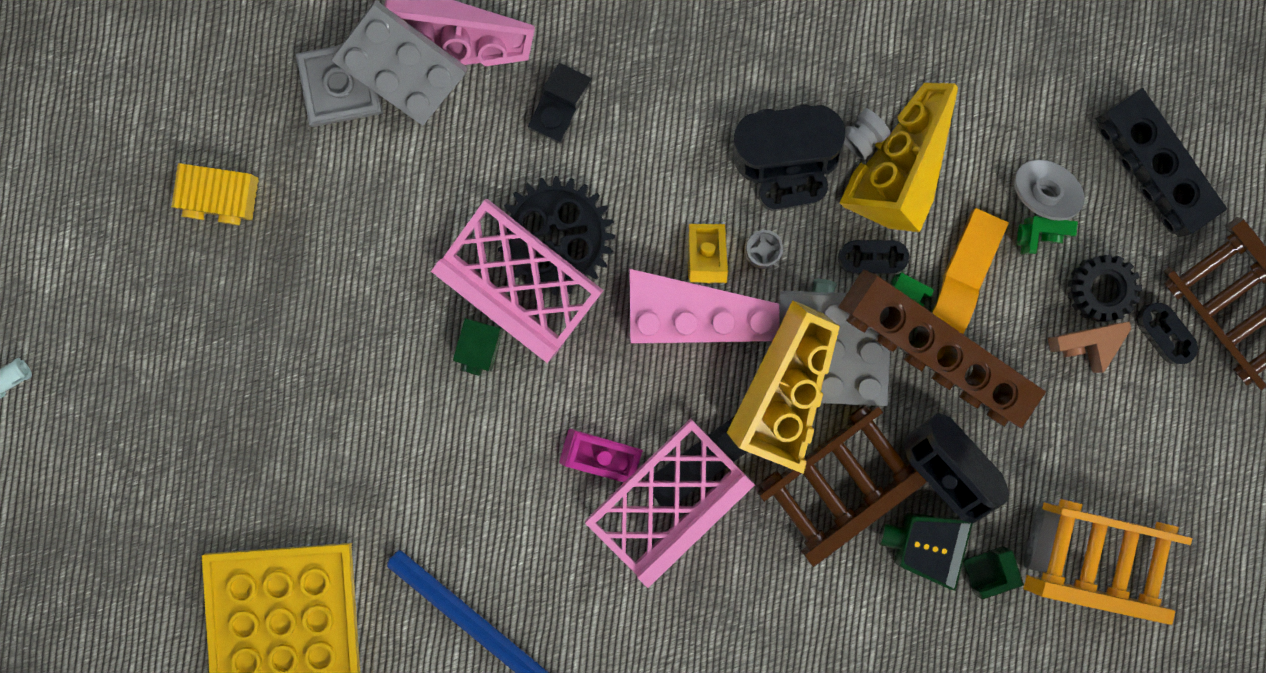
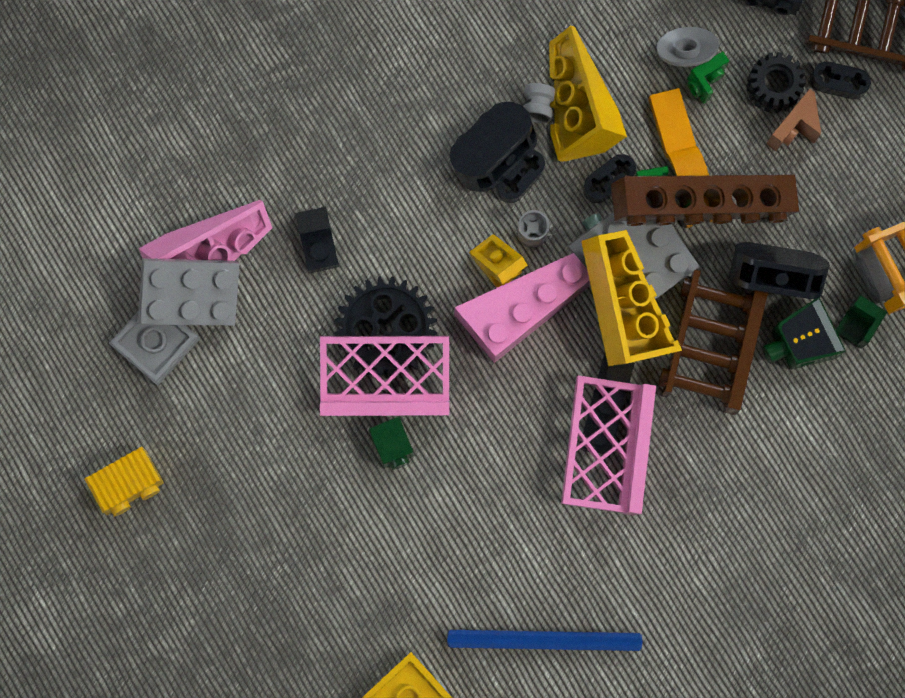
camera: 40 degrees left, 10 degrees down
dark pink slope [559,428,643,482] -> none

